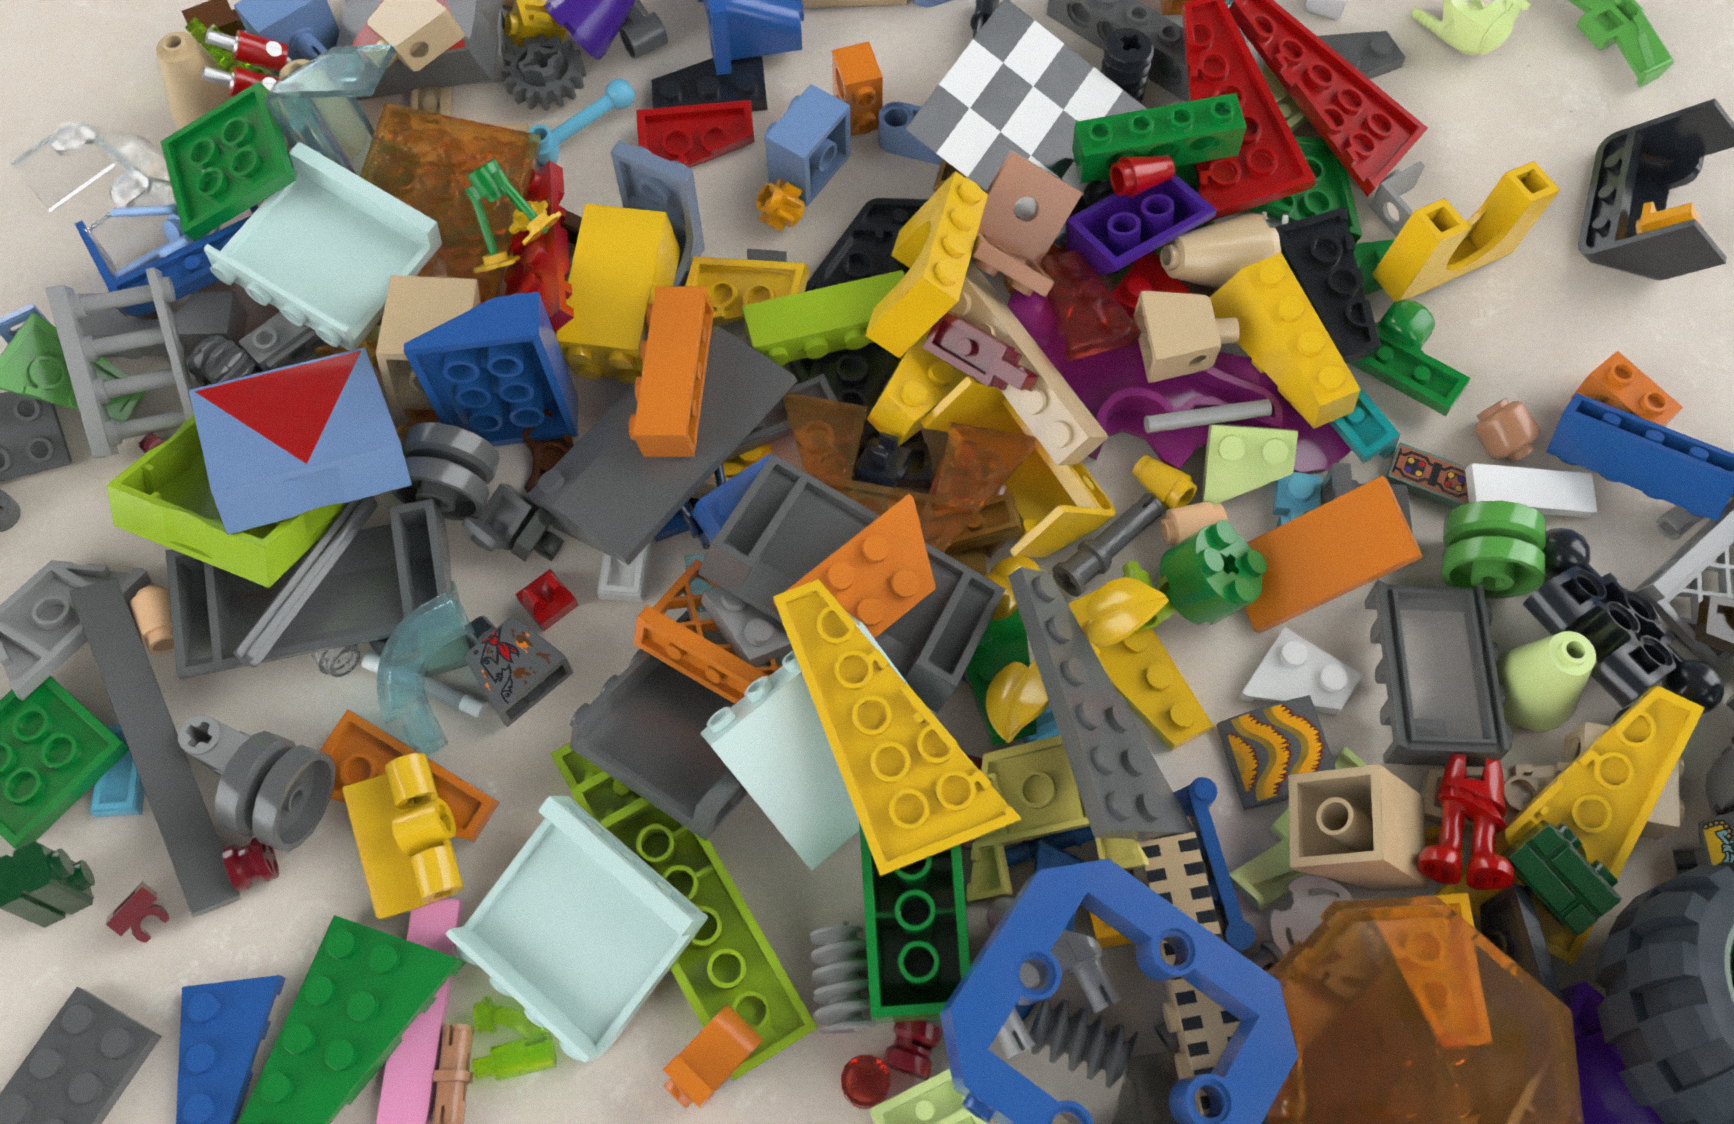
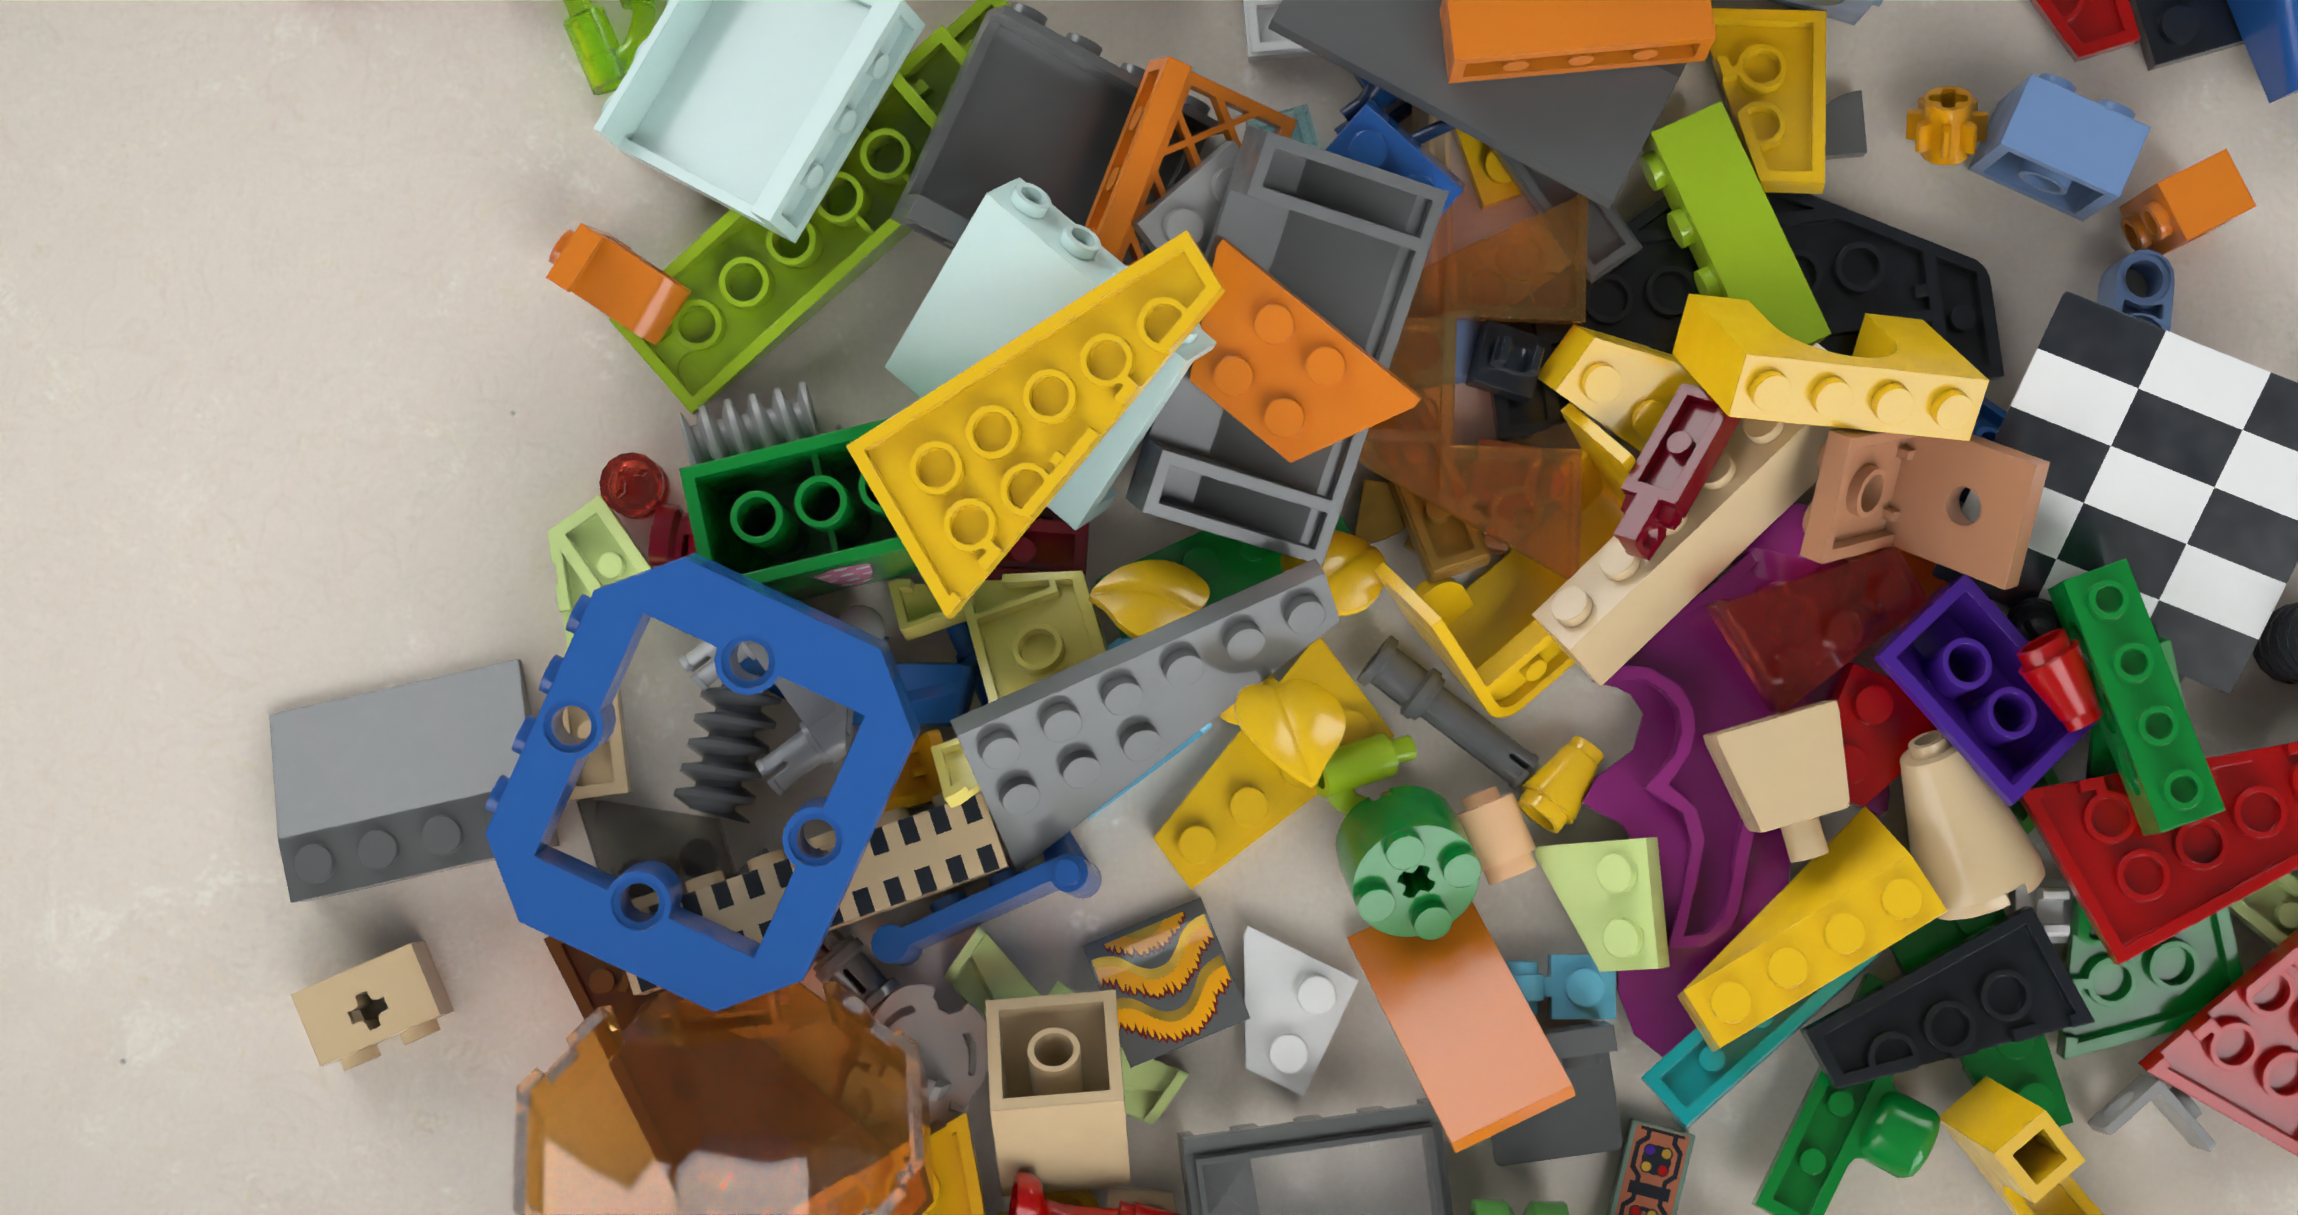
camera: 80 degrees right, 20 degrees up
light grey bar [1144,399,1272,433] -> none

